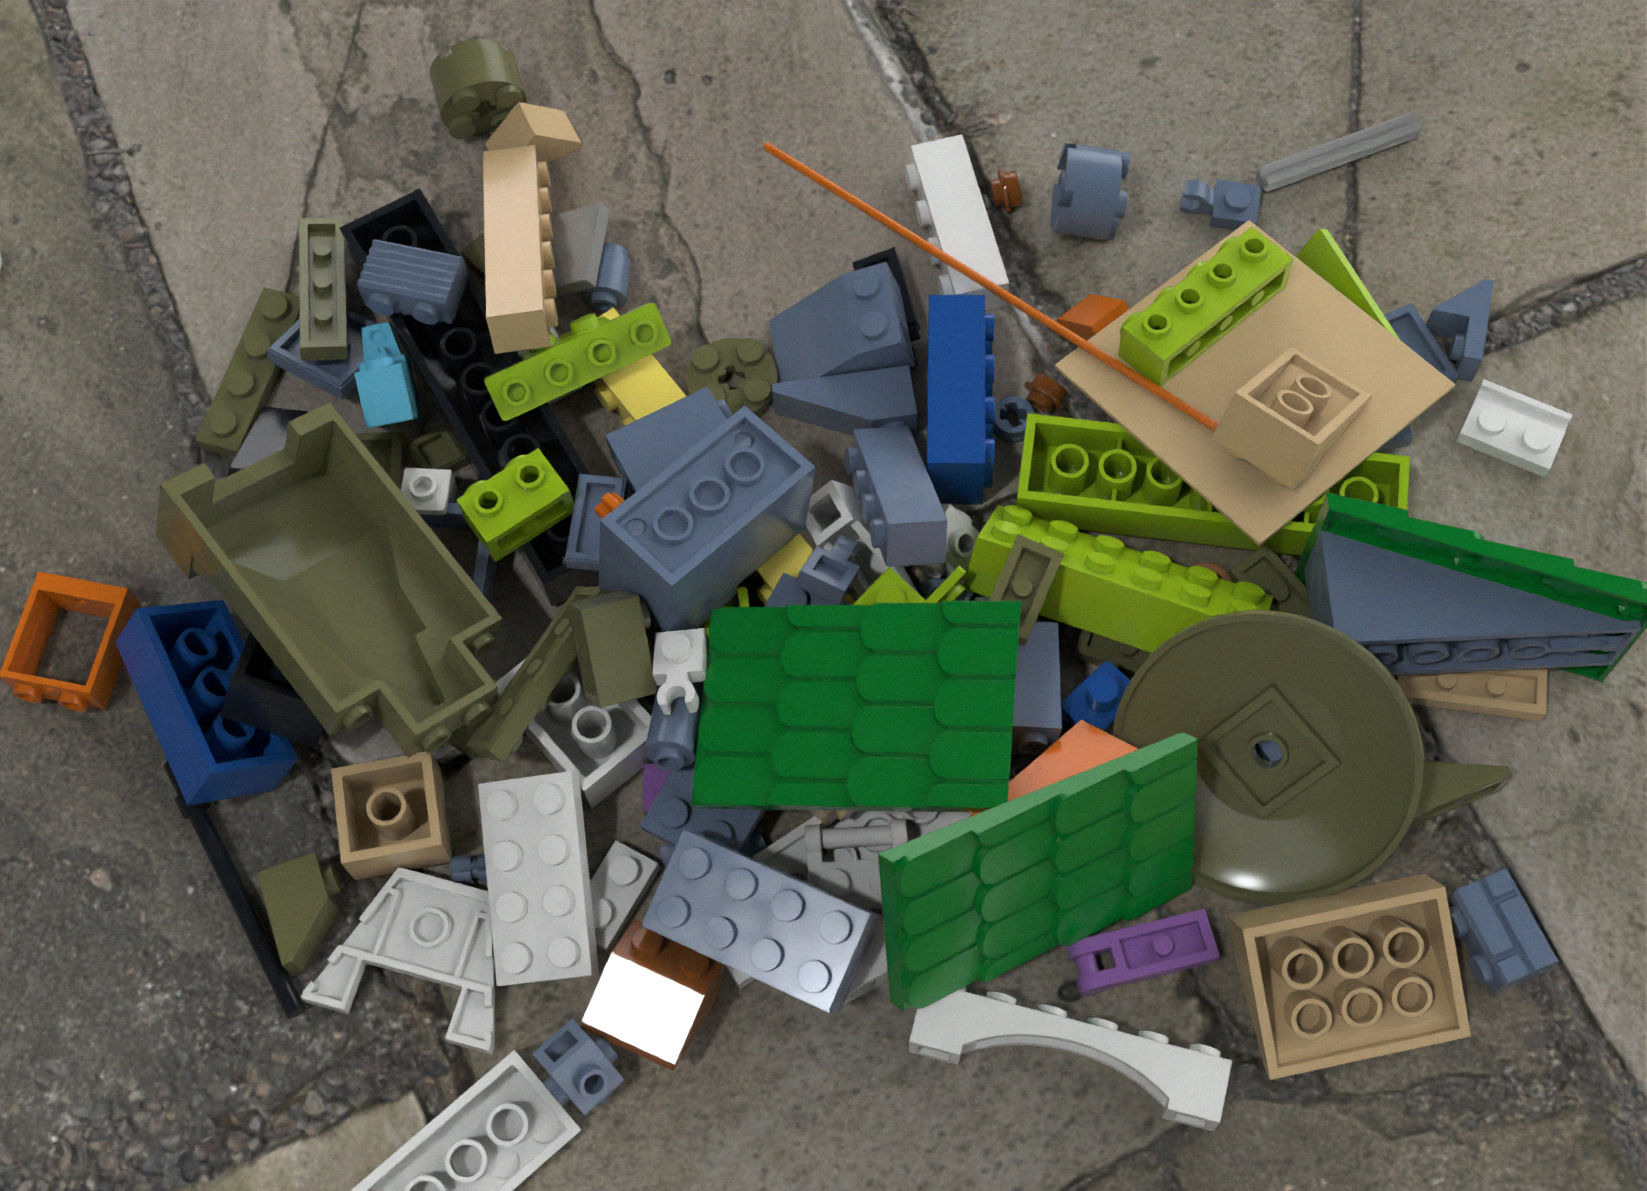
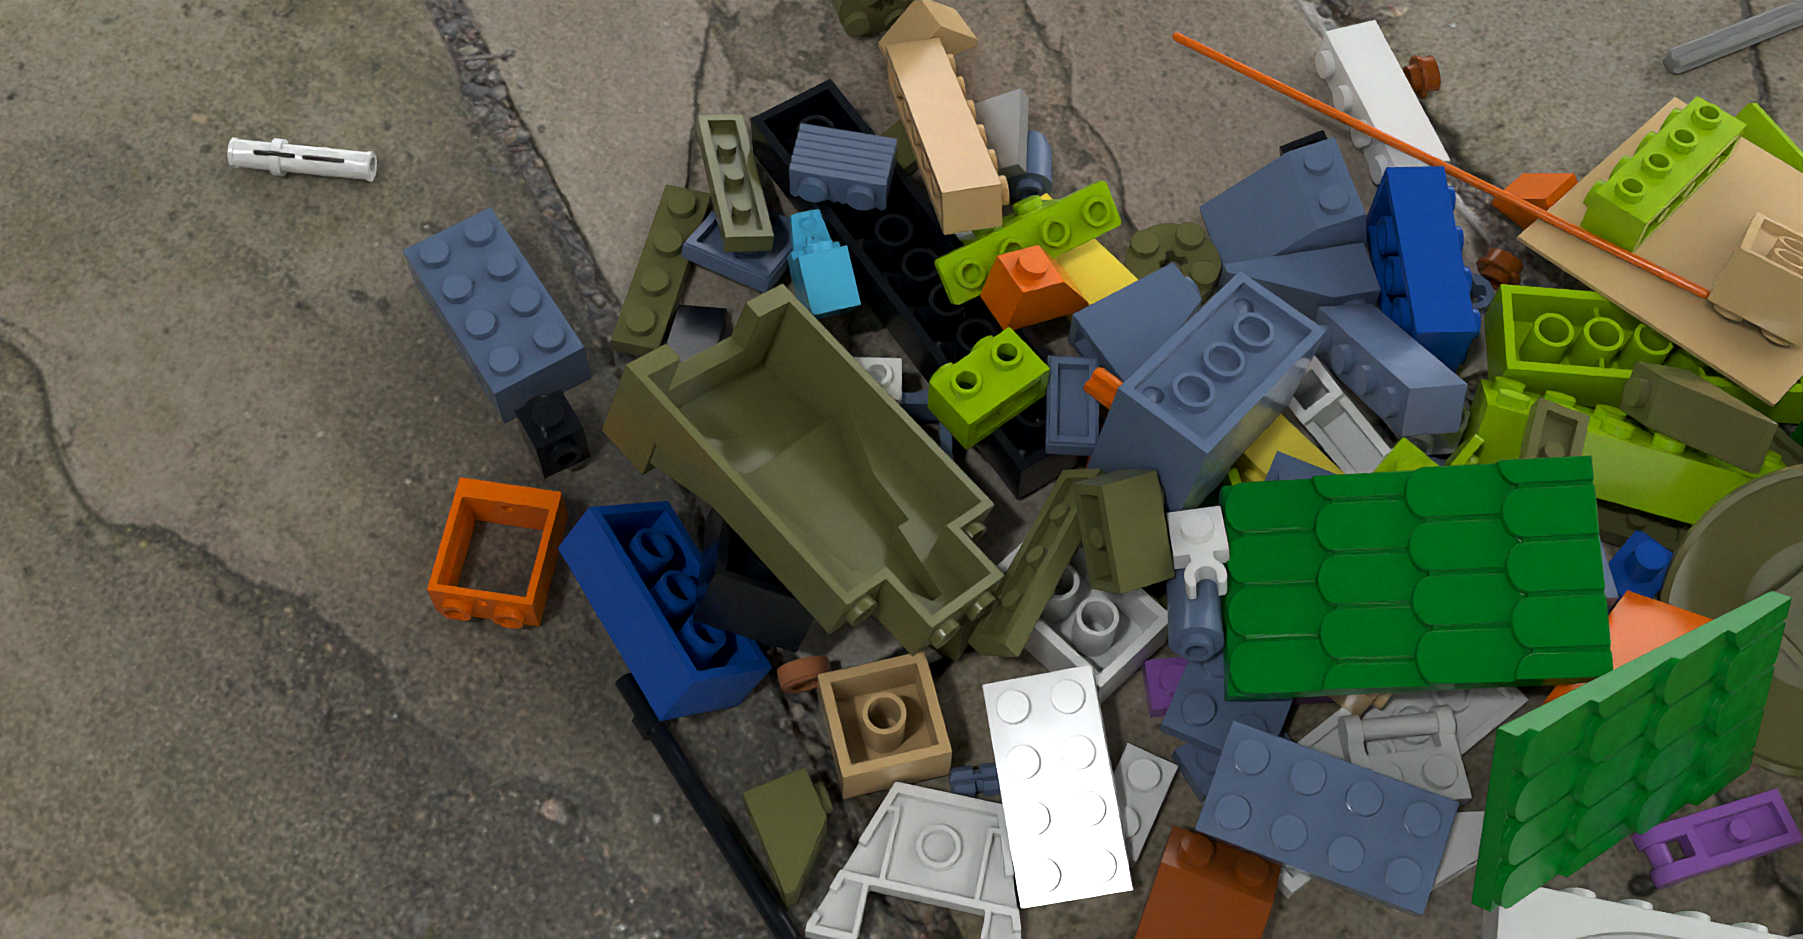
camera: 10 degrees left, 5 degrees down
olive tile [405,423,469,473] -> none
sand blue plate [795,534,861,605] -> none
sand blue brick [1050,143,1130,240] -> none
sand blue plate [1180,179,1261,230] -> none
none -> sand blue brick [403,207,592,424]
none -> black brick [514,389,591,478]
none -> nougat tile [776,656,832,694]
none -> orange slope [980,245,1089,330]
none -> olive slope [1619,361,1779,474]

